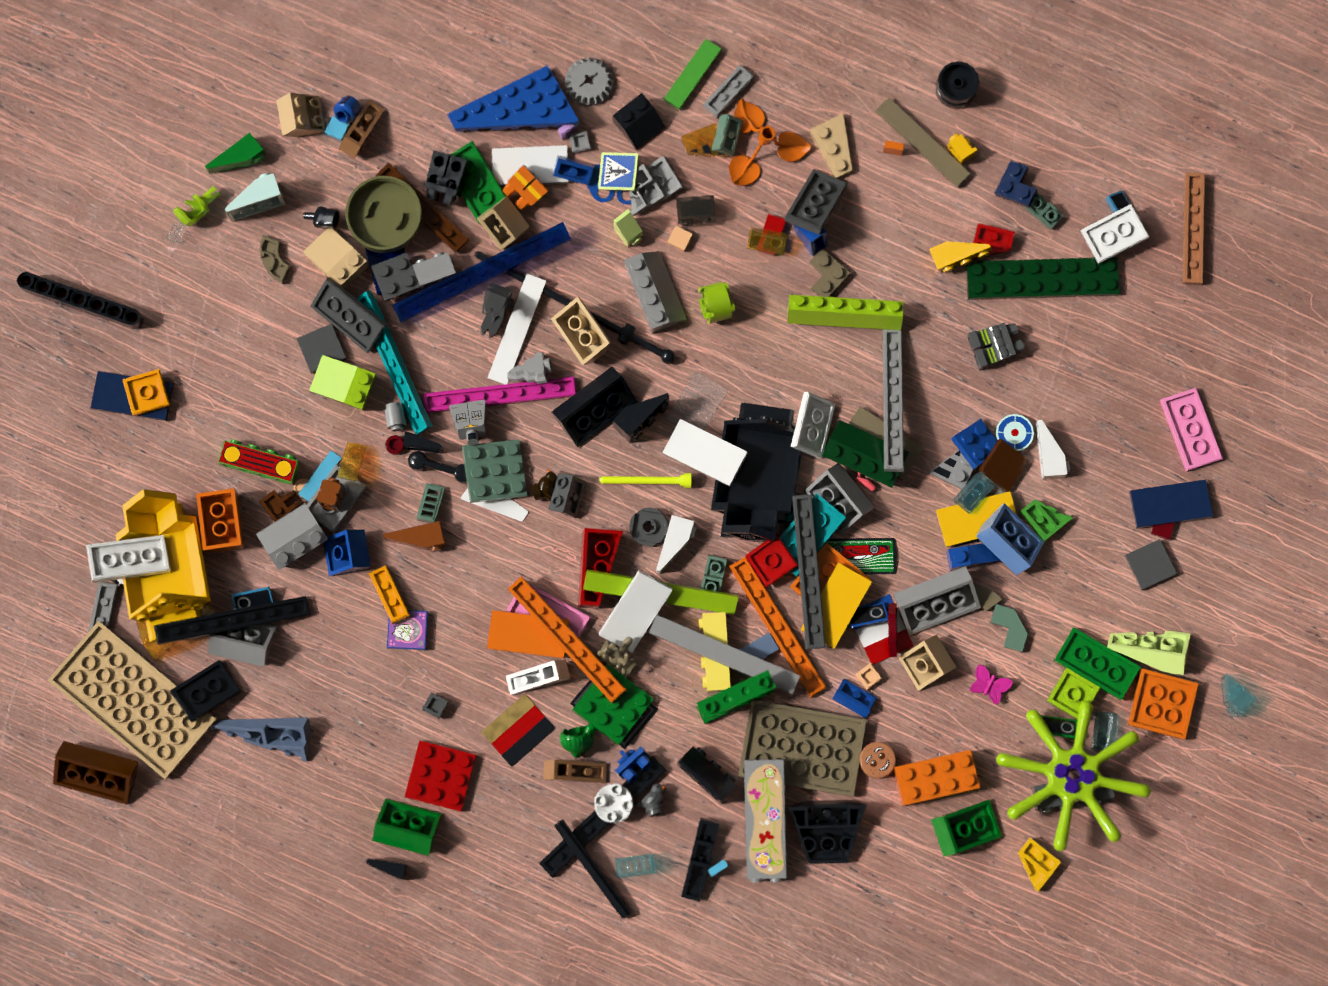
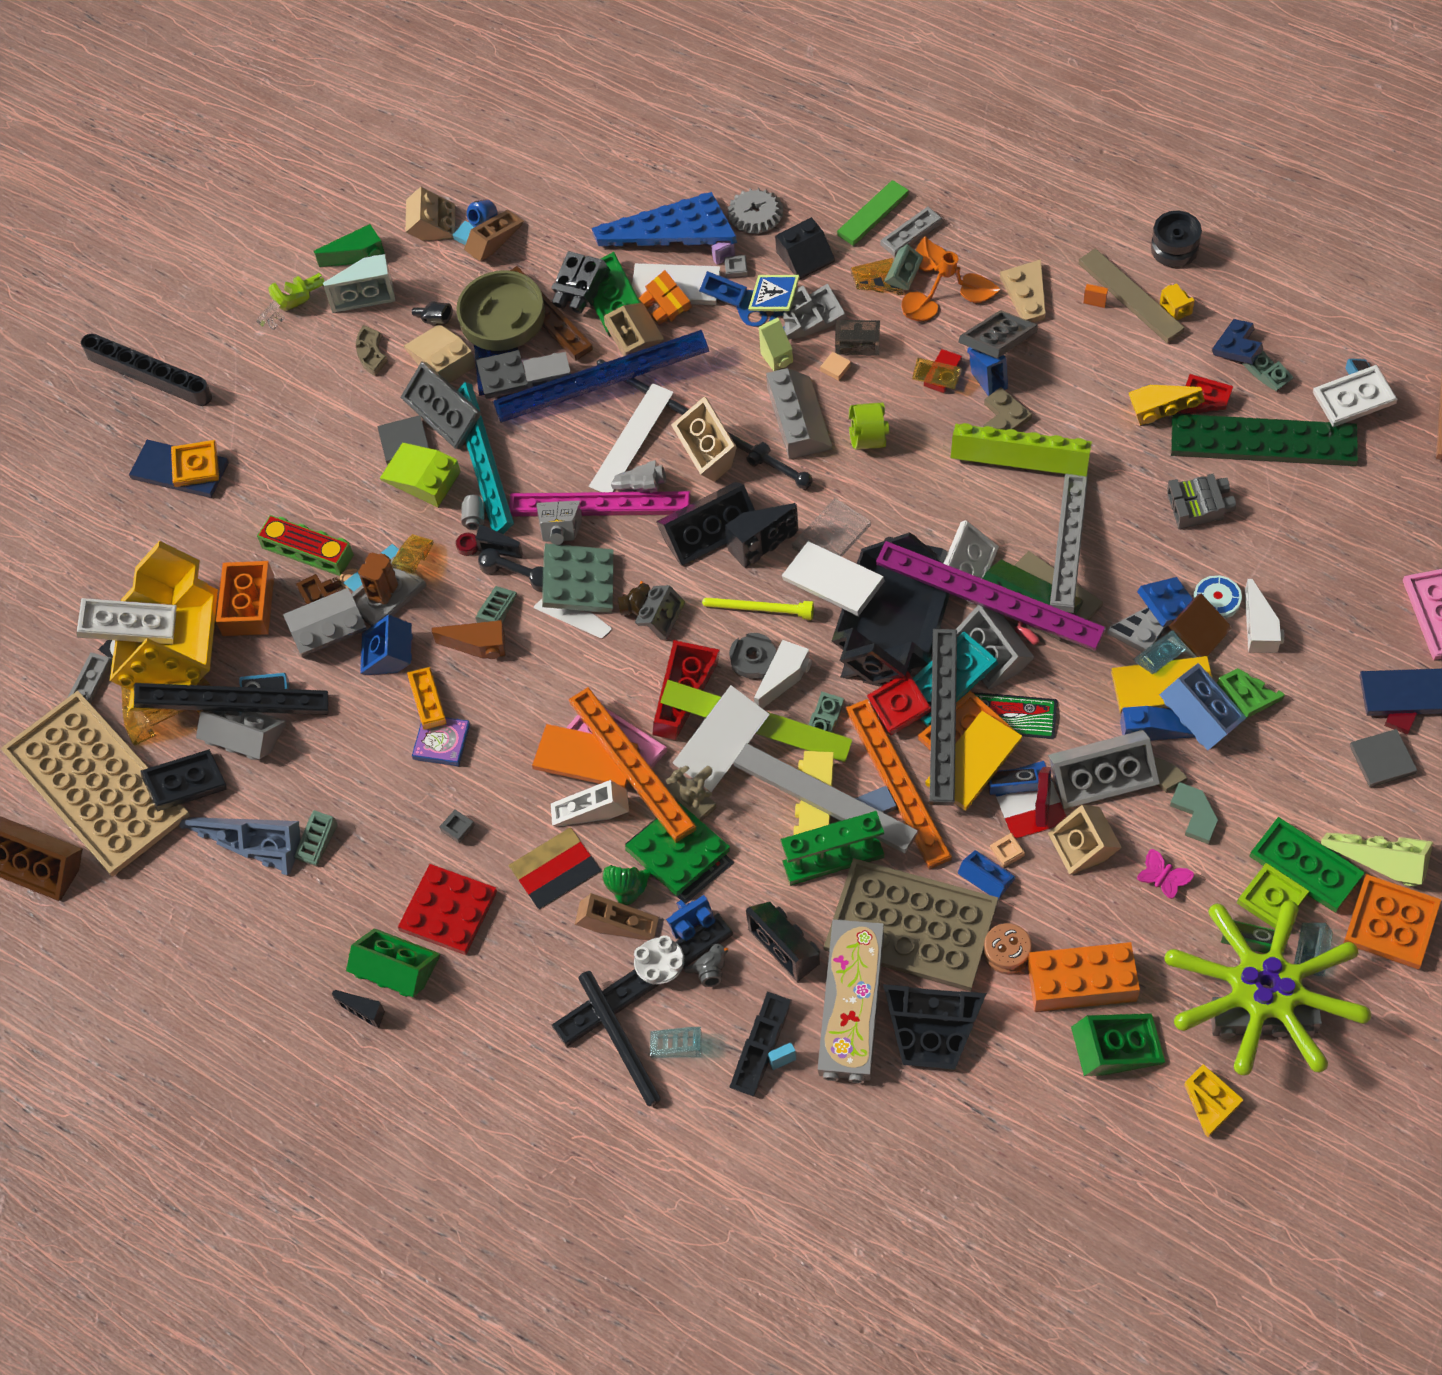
camera: 15 degrees right, 20 degrees down
dark grey piece [480,283,514,338] -> none
none -> sand green slope [294,810,338,867]
none -> magenta plate [876,541,1105,651]

